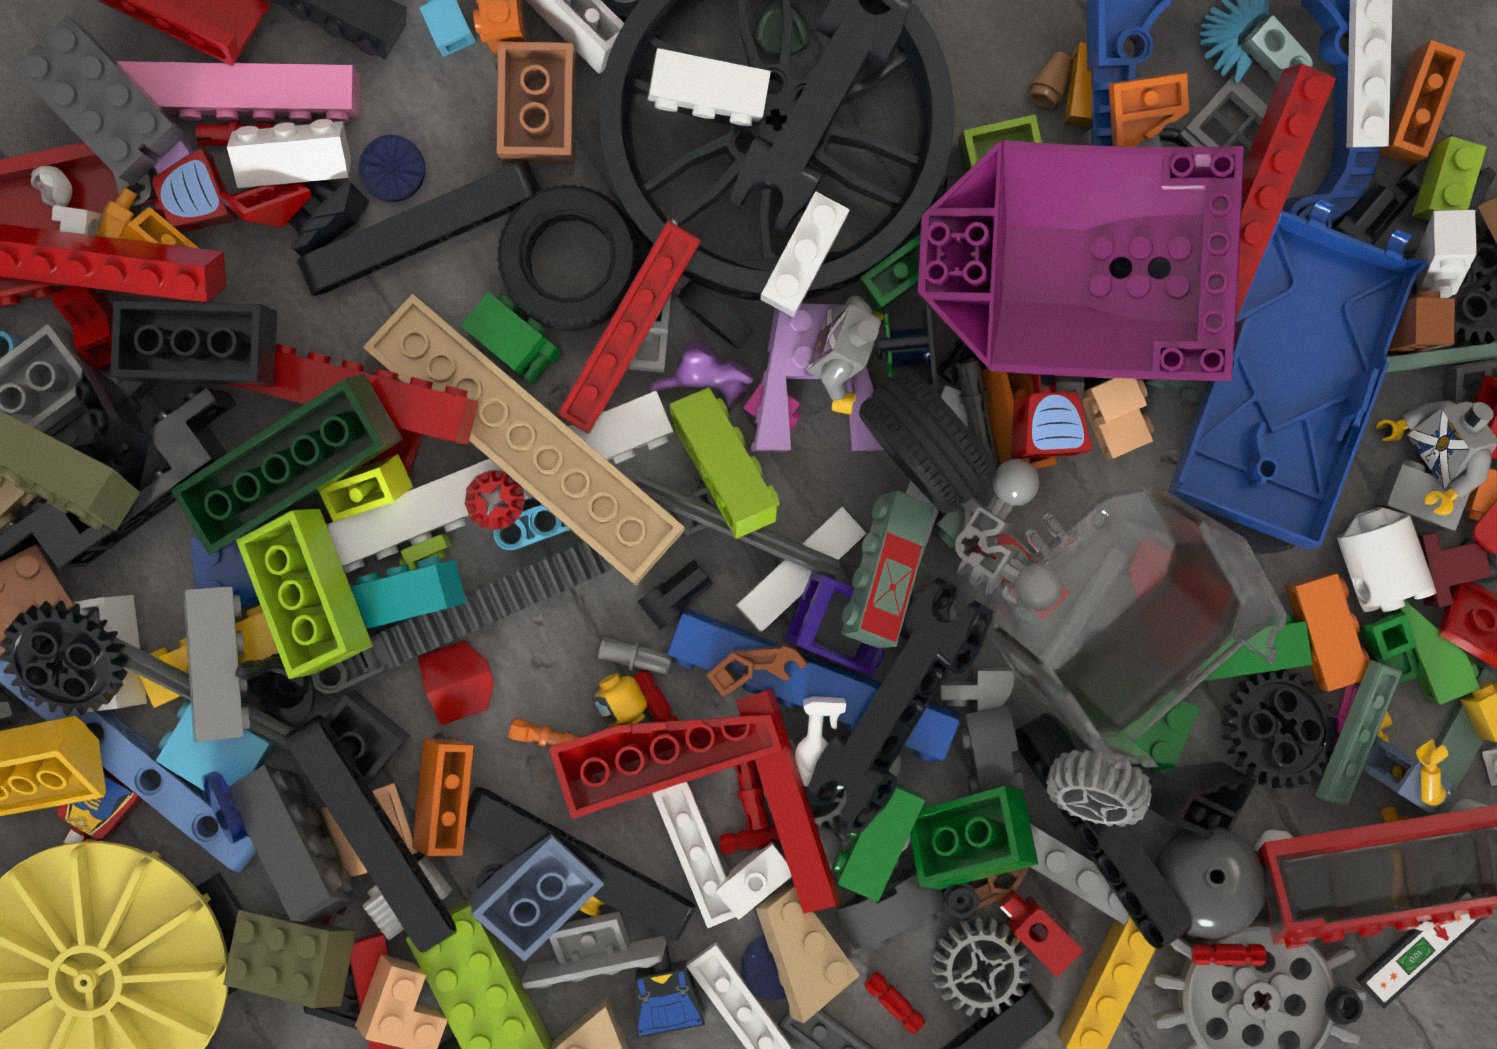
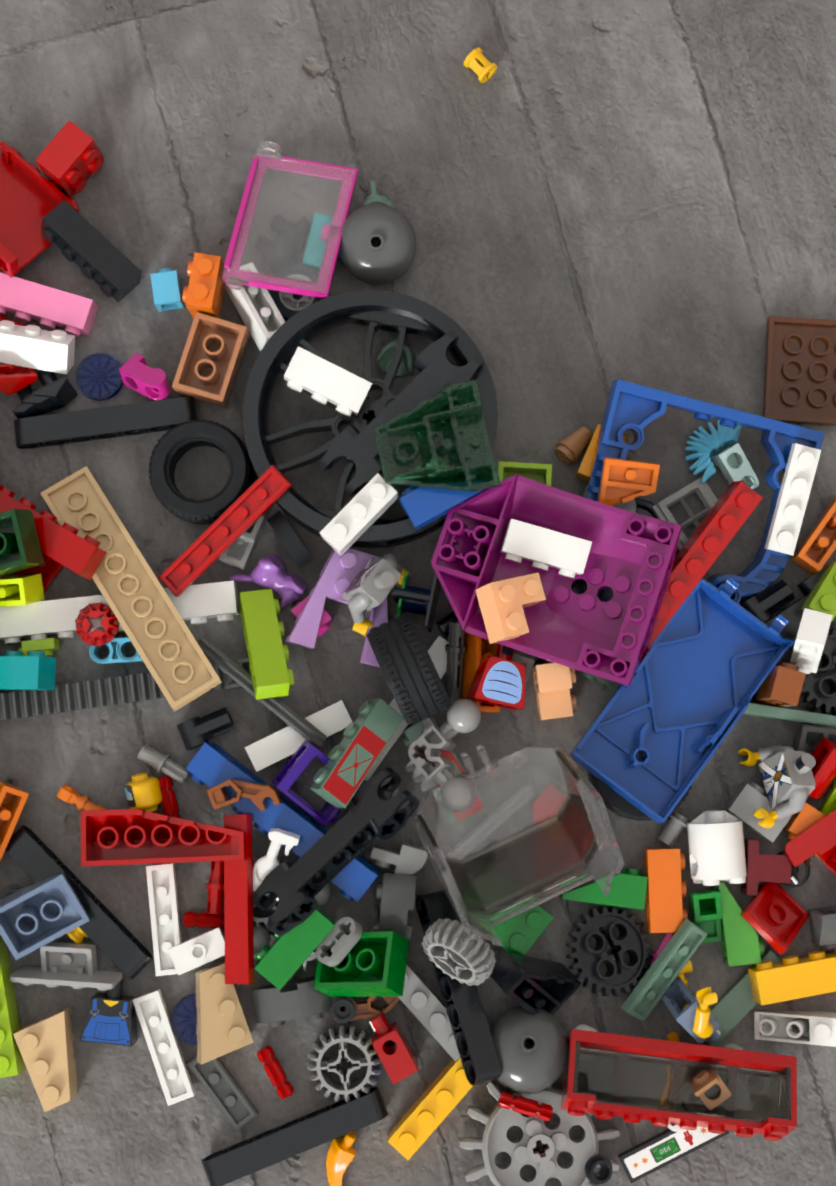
camera: 10 degrees right, 5 degrees down
red slope [418,641,494,725] -> none
green hinge [460,292,563,385] -> none
green brick [857,234,921,312] -> none
none -> dark pink leg [119,353,170,400]
none -> light grey beam [316,917,362,967]
none -> clear green wedge [374,380,501,492]
none -> blue slope [399,482,488,531]
none -> light nougat brick [475,572,546,644]
none -> white brick [500,519,592,578]
none -> light grey pin [657,811,689,847]
none -> medium nougat bracket [690,1067,732,1110]

